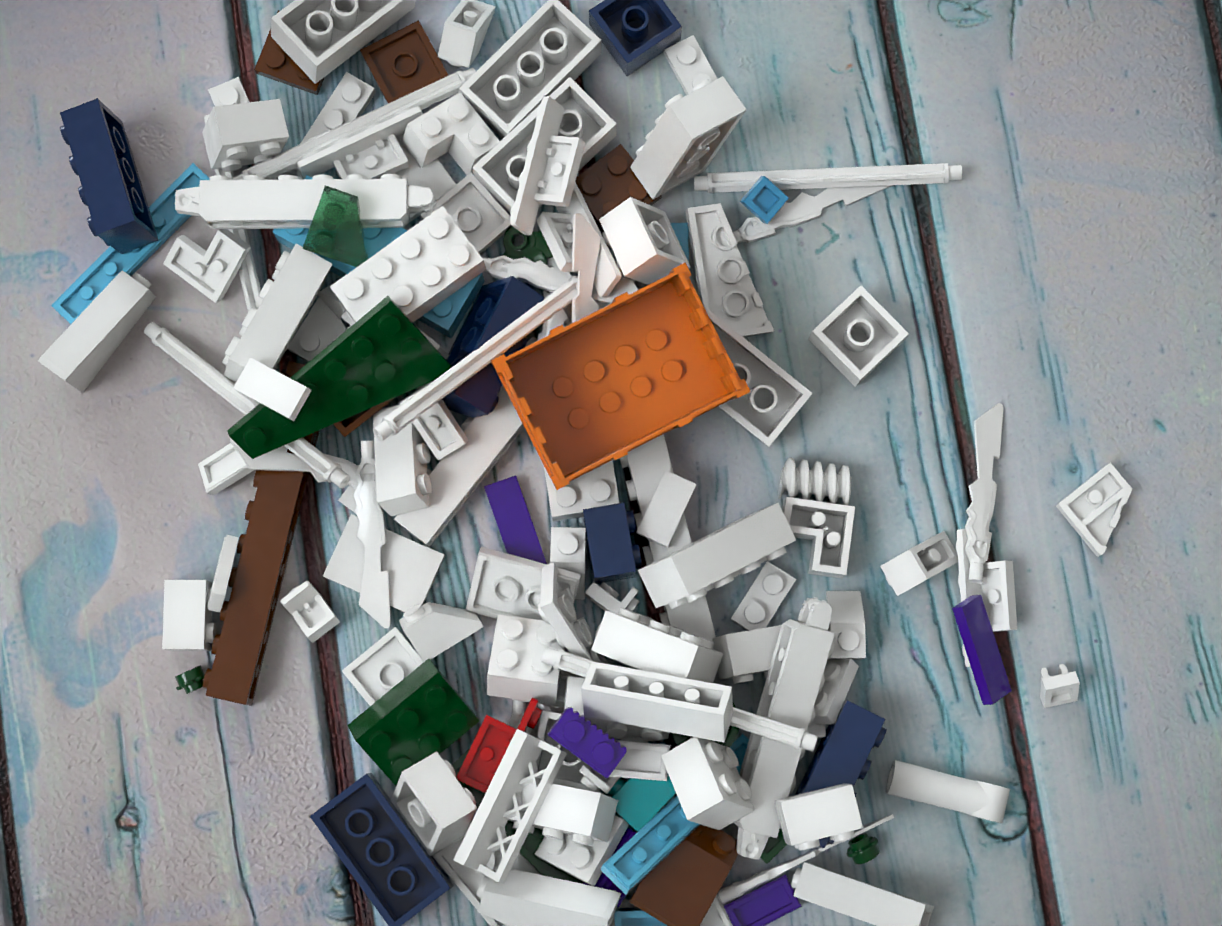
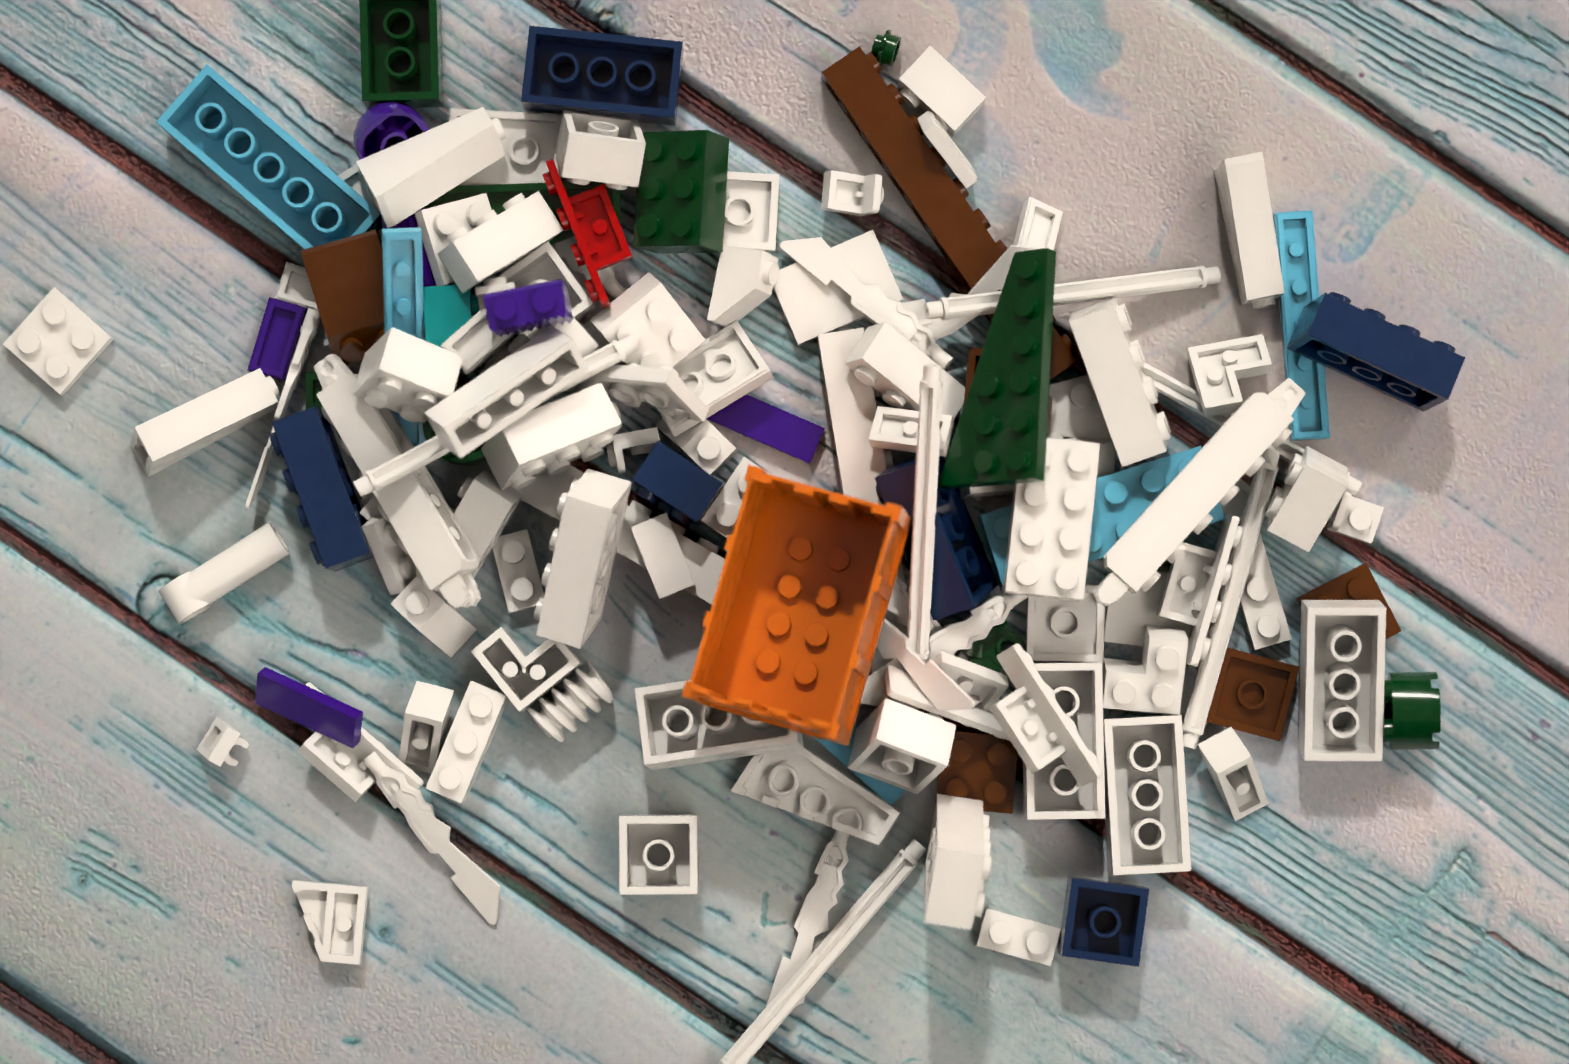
camera: 130 degrees right, 5 degrees up
white tile [233,358,311,421] -> none
clear green wing [302,185,368,267] -> none
white fence [453,729,567,884] -> none
dark azure plate [740,176,789,224] -> none
white brick [775,783,863,851] -> none
dark green plate [846,833,880,865] -> none
none -> white brick [425,681,509,803]

